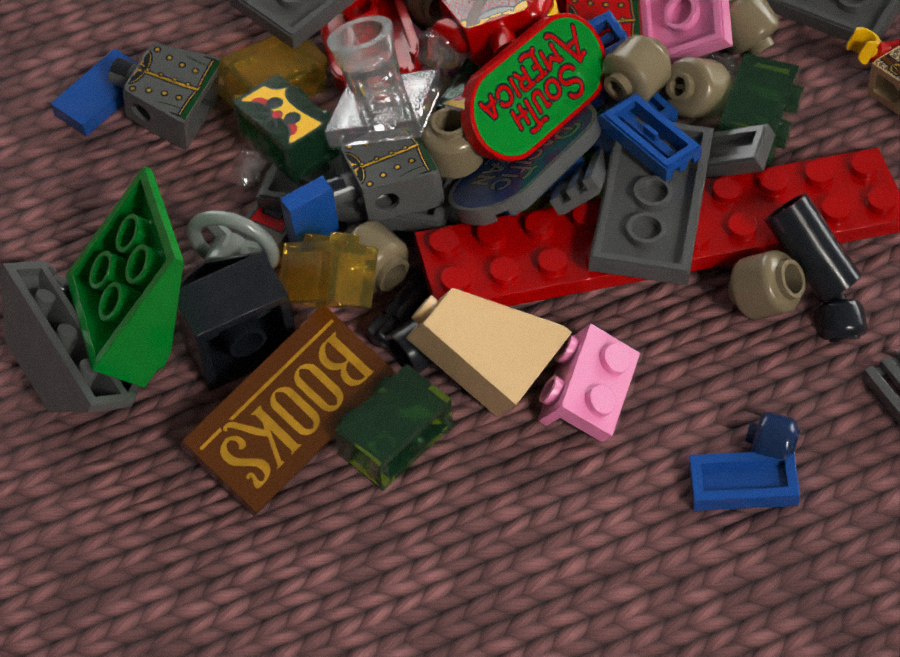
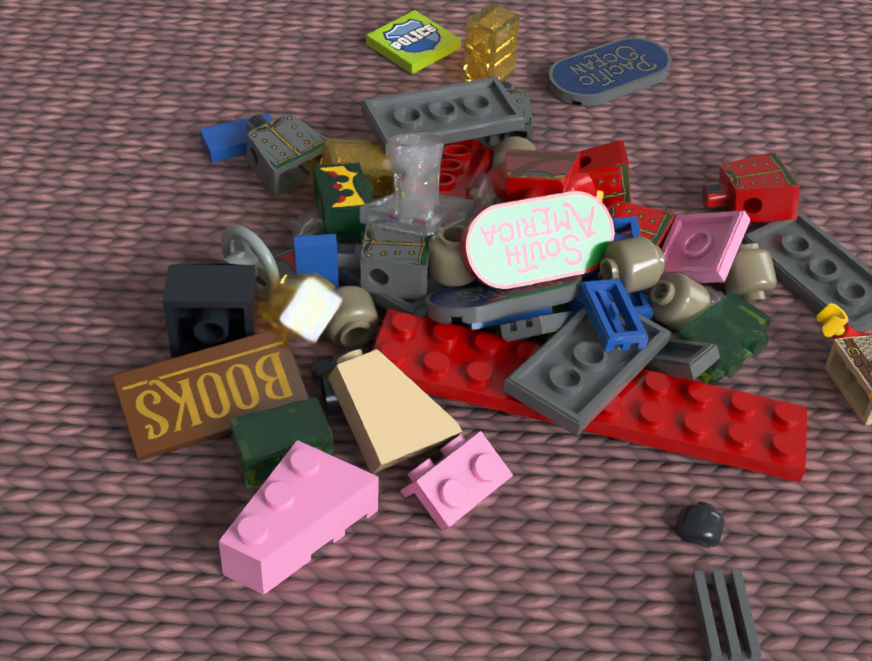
camera: 20 degrees right, 10 degrees down
dark grey wedge [0,261,140,413] -> none
green slope [66,166,184,388] -> none
blue tile [689,452,800,511] -> none
dark tan head [728,250,805,320] -> none
dark blue piece [745,412,800,465] -> none
black pin [764,192,862,303] -> none
none -> bright pink wedge [219,440,379,595]

